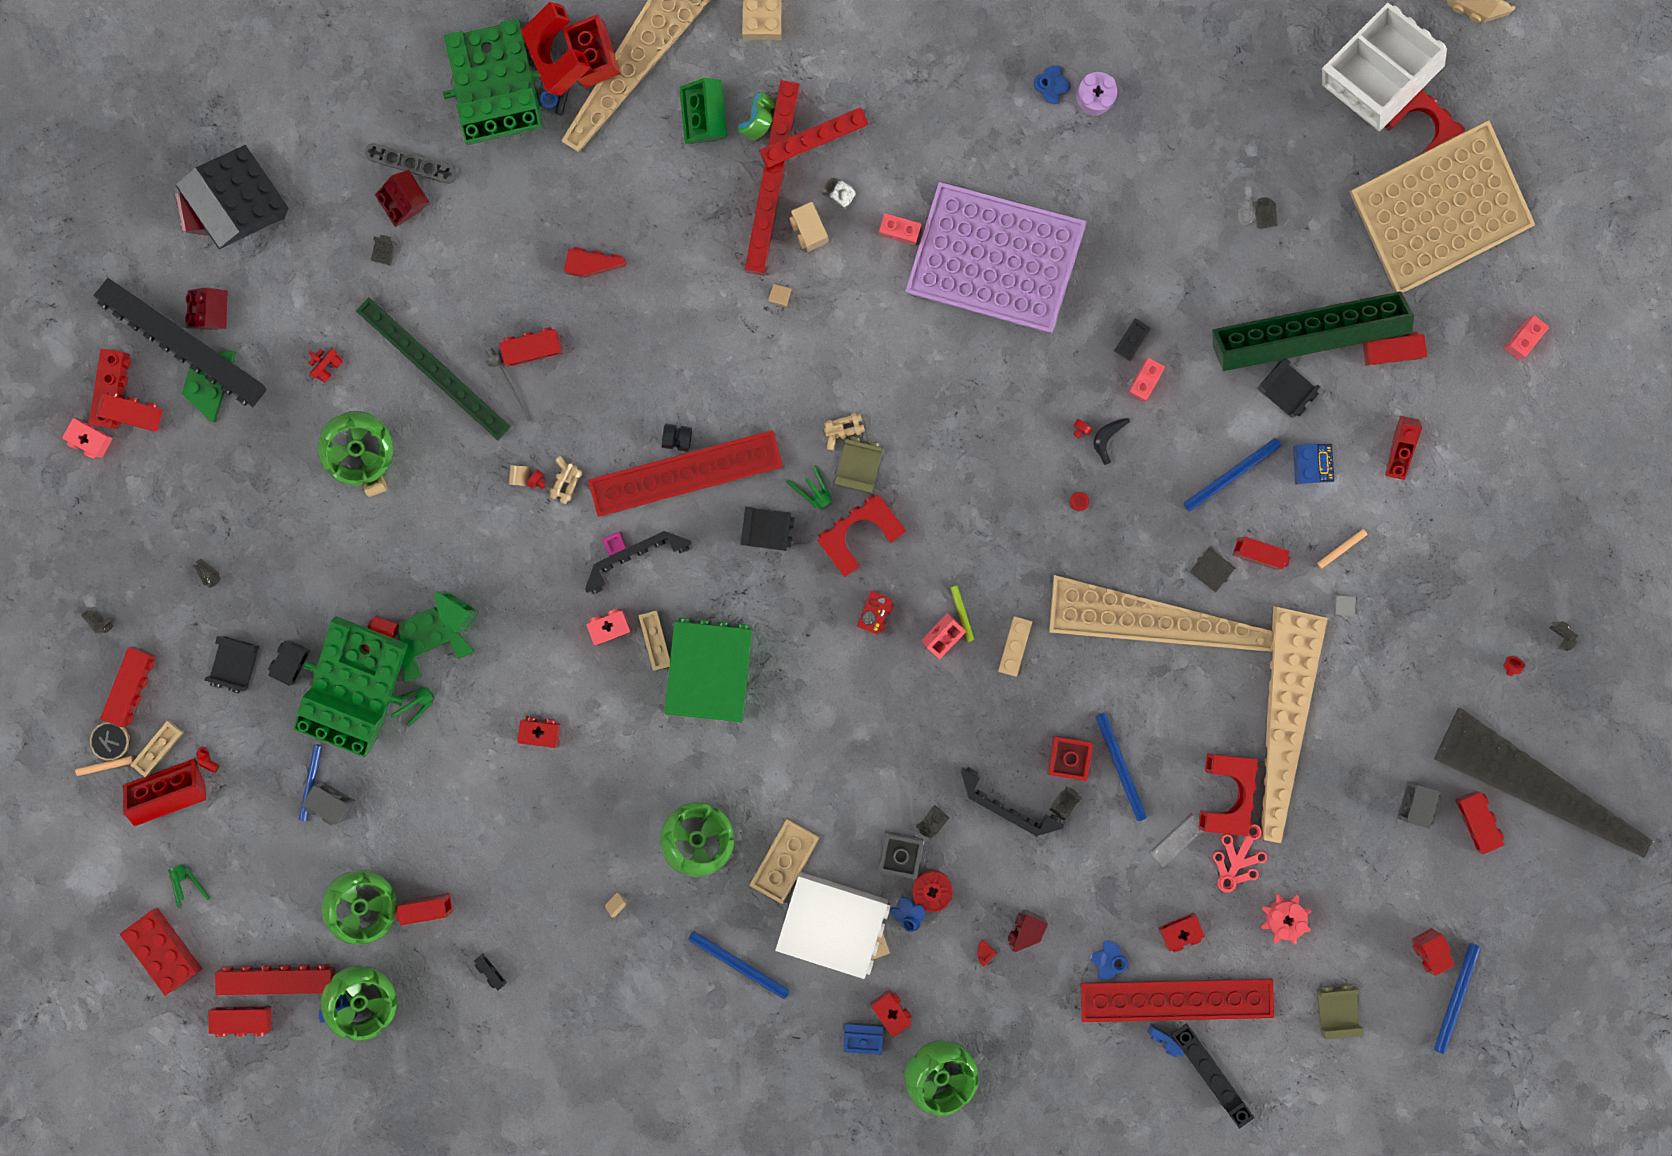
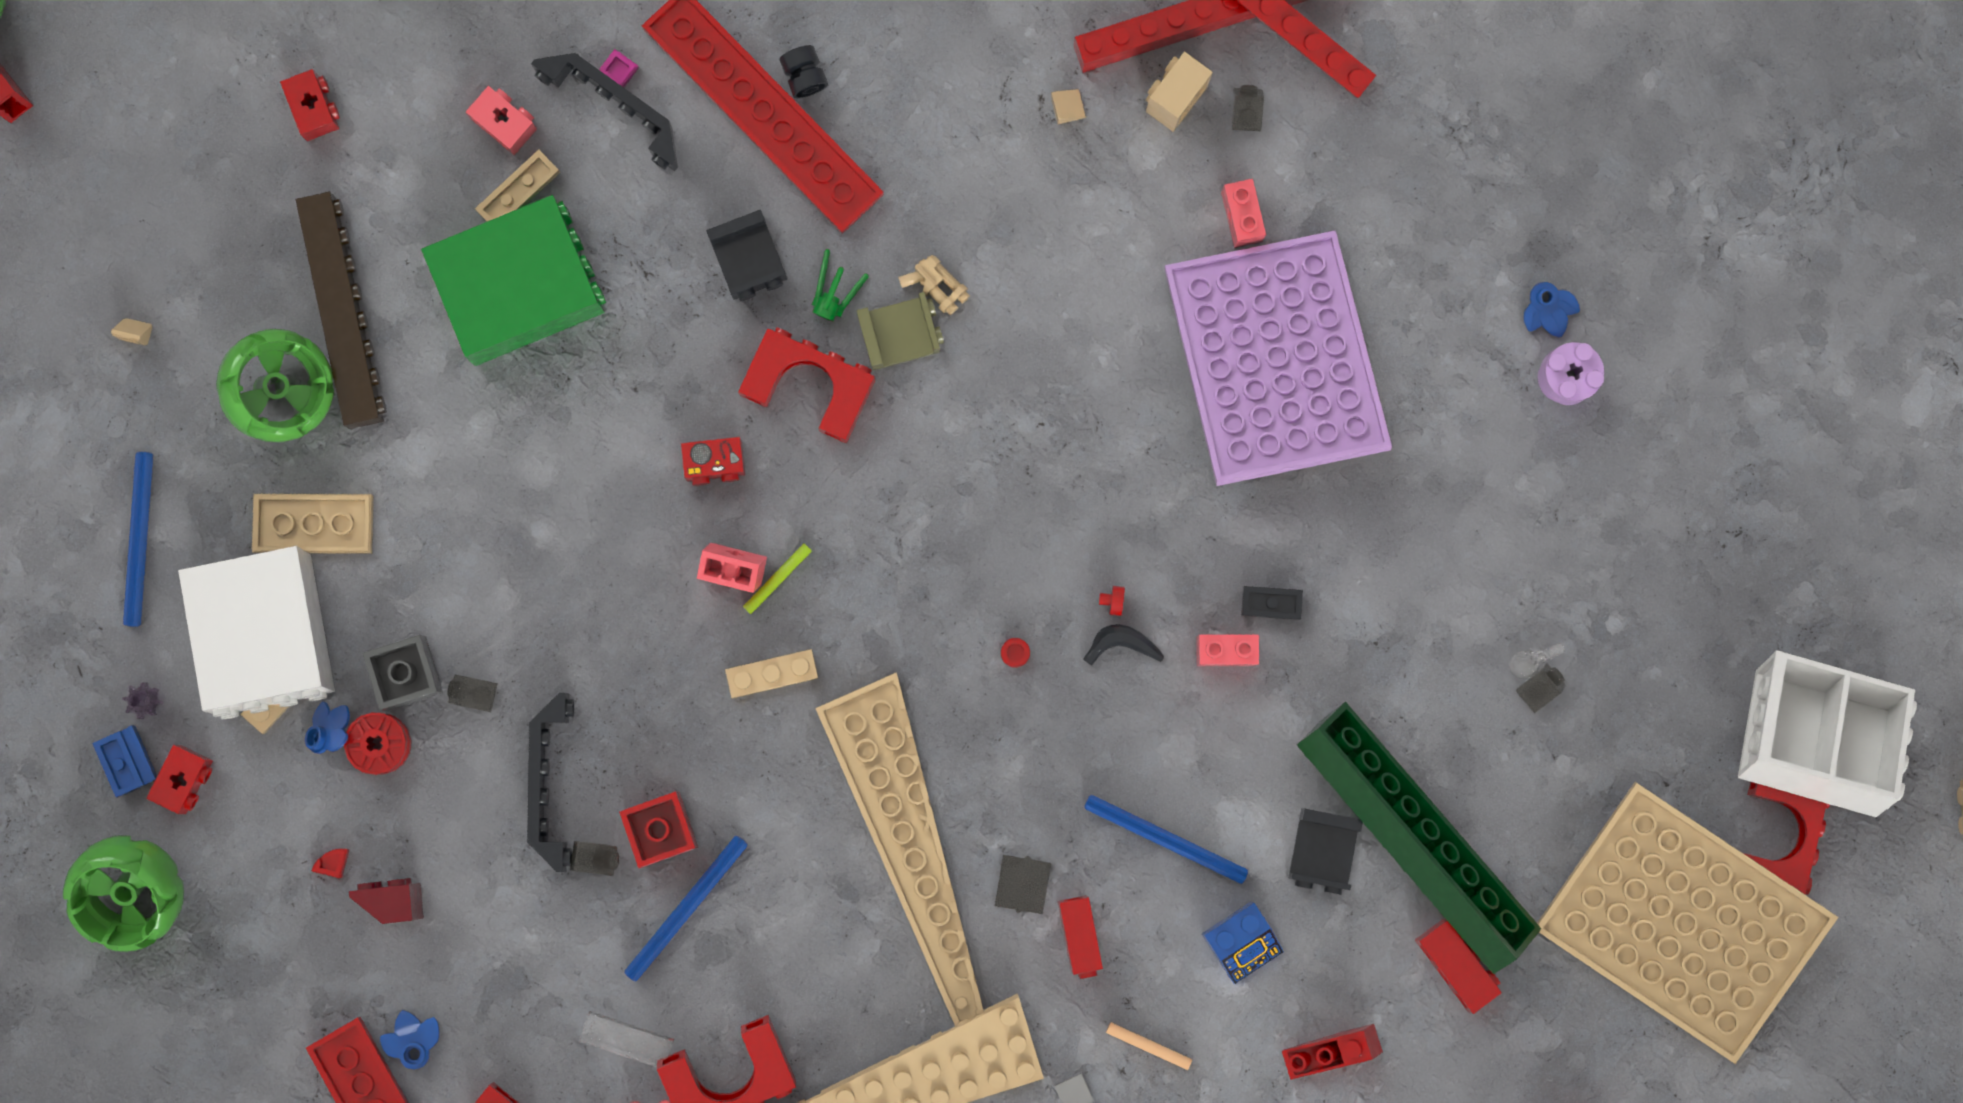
camera: 55 degrees right, 5 degrees down
none -> clear purple gear [122,682,163,719]
none -> dark brown brick [295,191,387,429]

